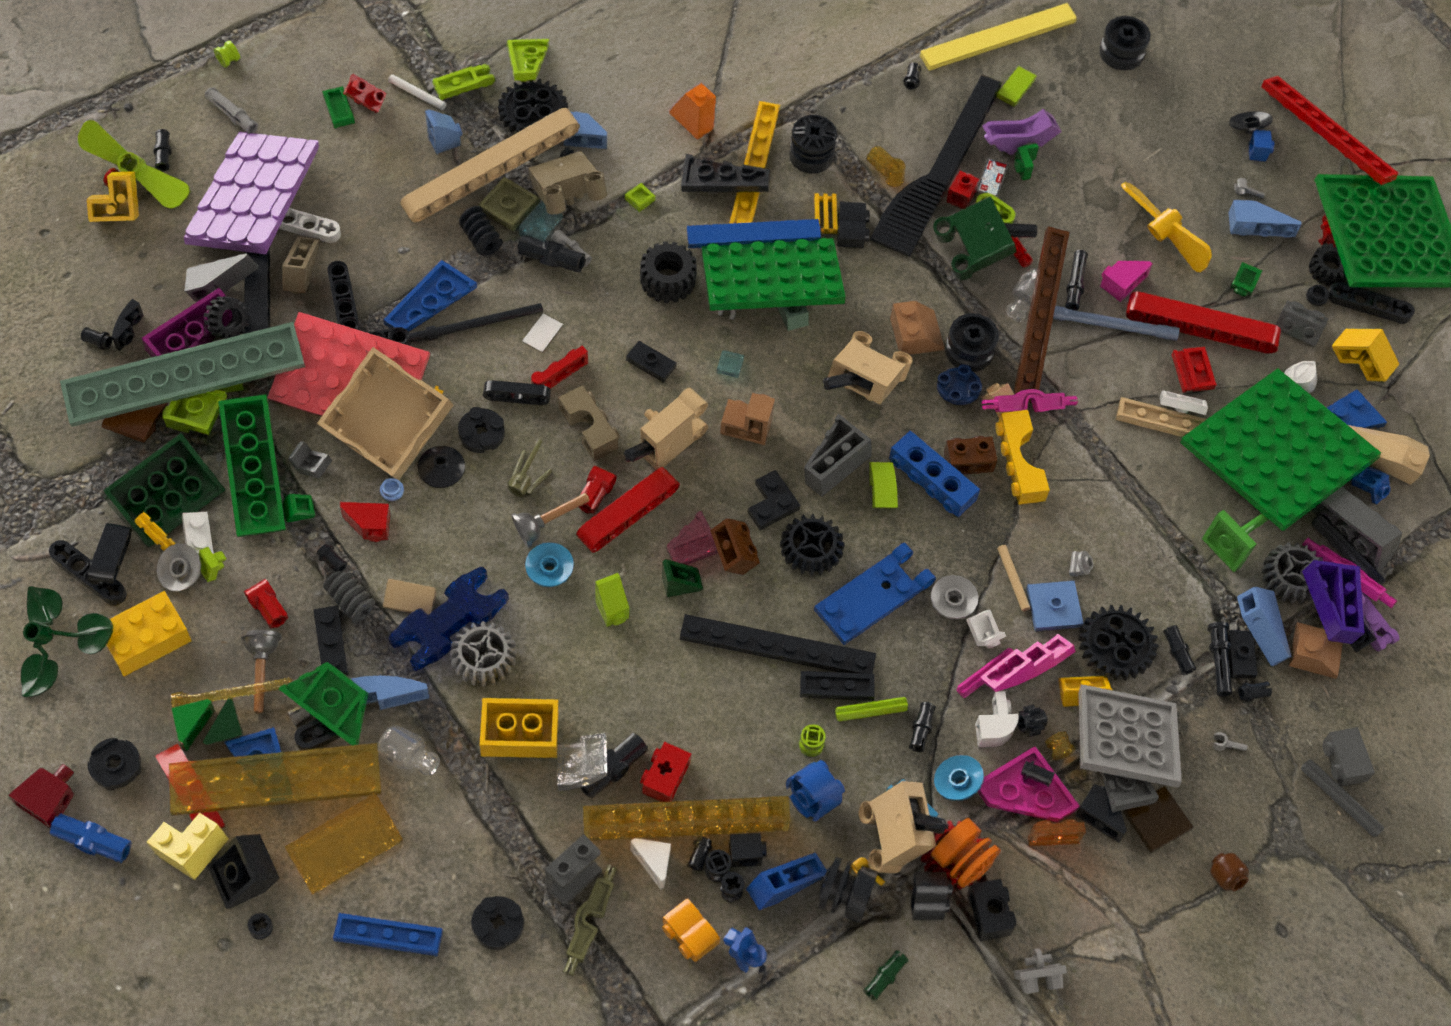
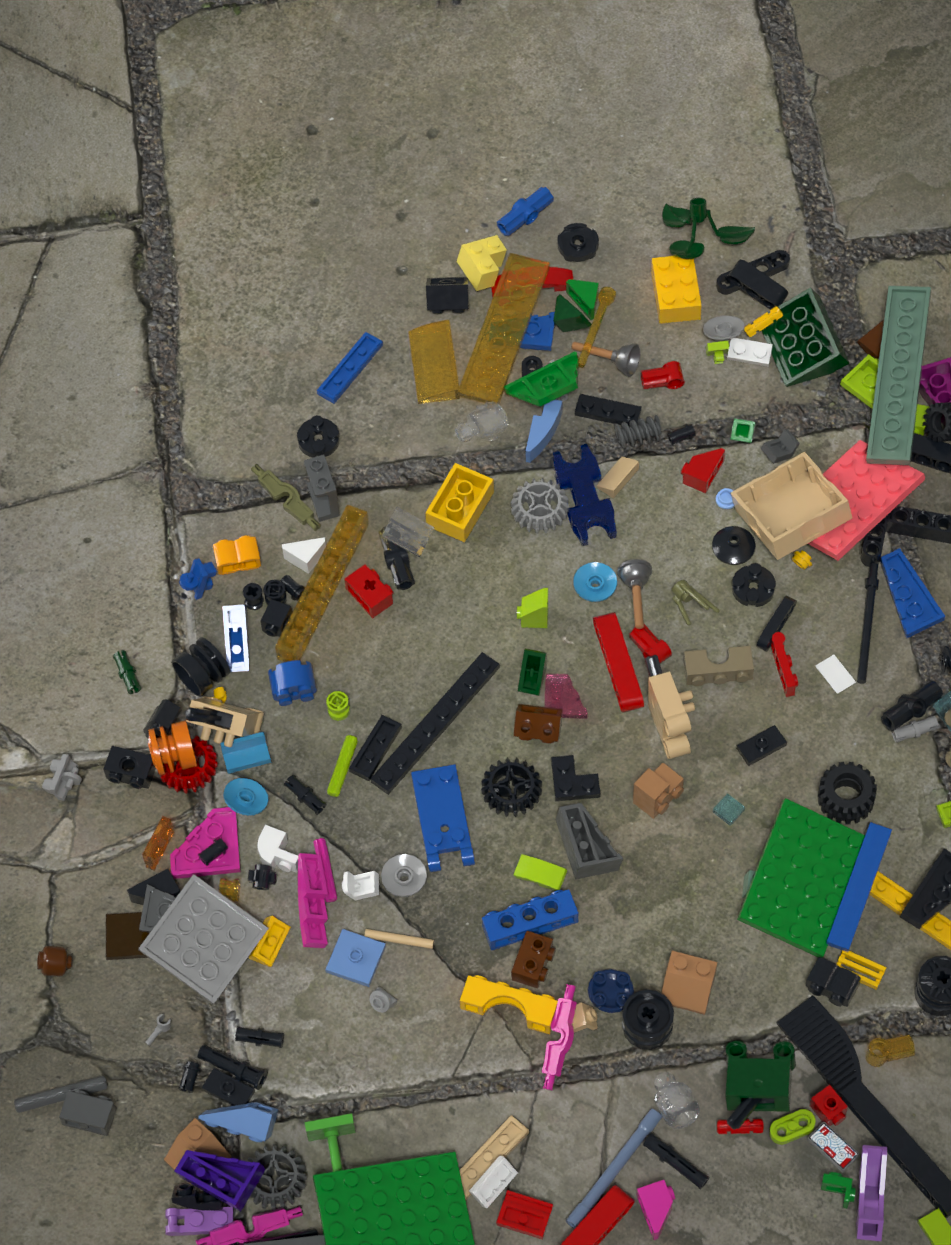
camera: 125 degrees right, 0 degrees up
dark red torso [8,764,74,829] -> none
green slope [218,394,286,538] -> none
black bush [248,913,273,940] -> none
tan piece [823,331,913,405] -> none
reddish brown plate [1013,226,1070,403] -> none
black gear [1078,605,1159,681] -> none

